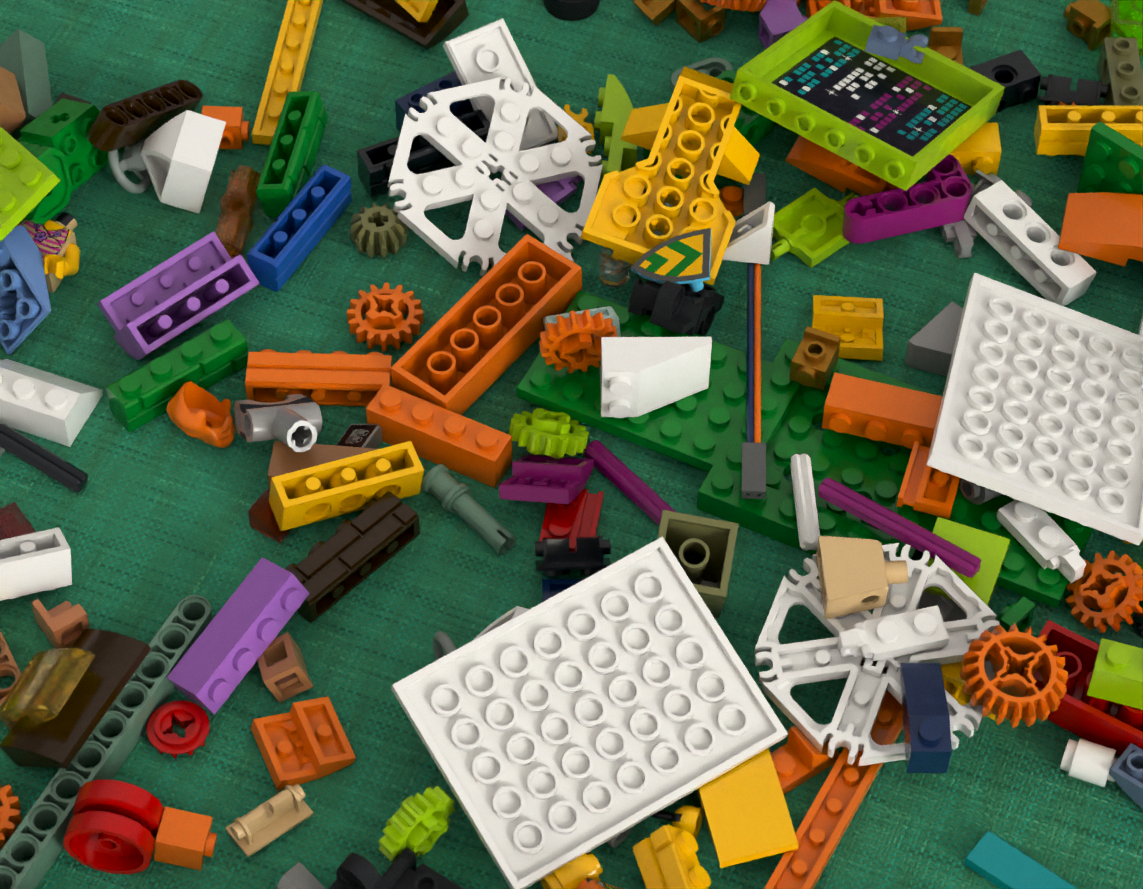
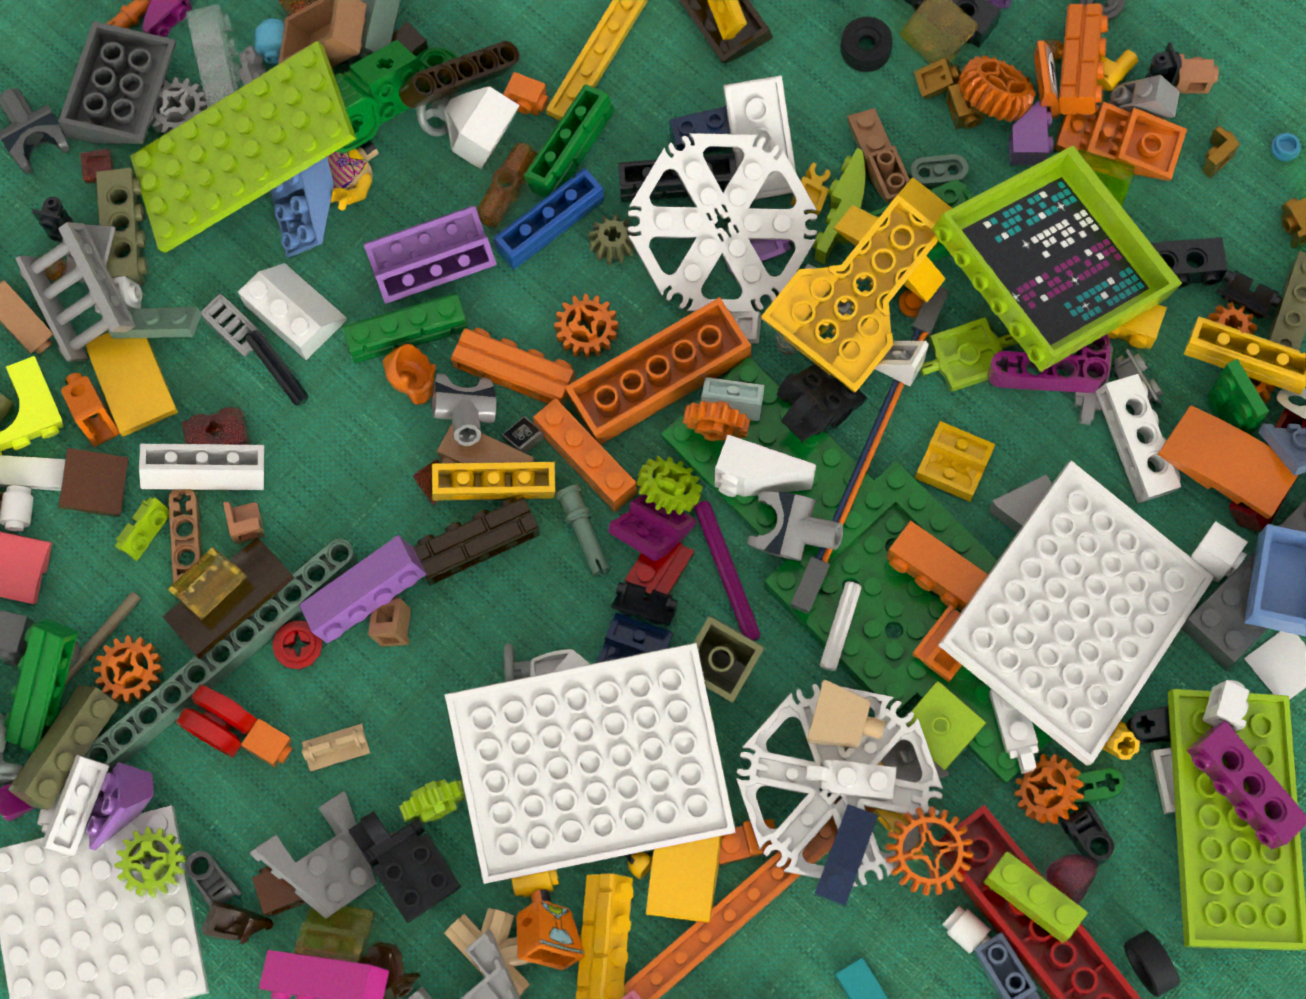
camera: 25 degrees right, 20 degrees up
orange slope [250,696,356,790] -> none
shield [630,228,711,292] -> none
pearl gold brick [789,326,841,390] -> none
magenta axle [818,477,981,578] -> none
sand blue plate [865,25,929,63] -> none
pearl gold bracket [928,27,963,65] -> none
green plate [997,596,1036,633] -> none
none -> light grey connector [747,491,843,561]
none -> medium nougat slope [847,108,910,203]

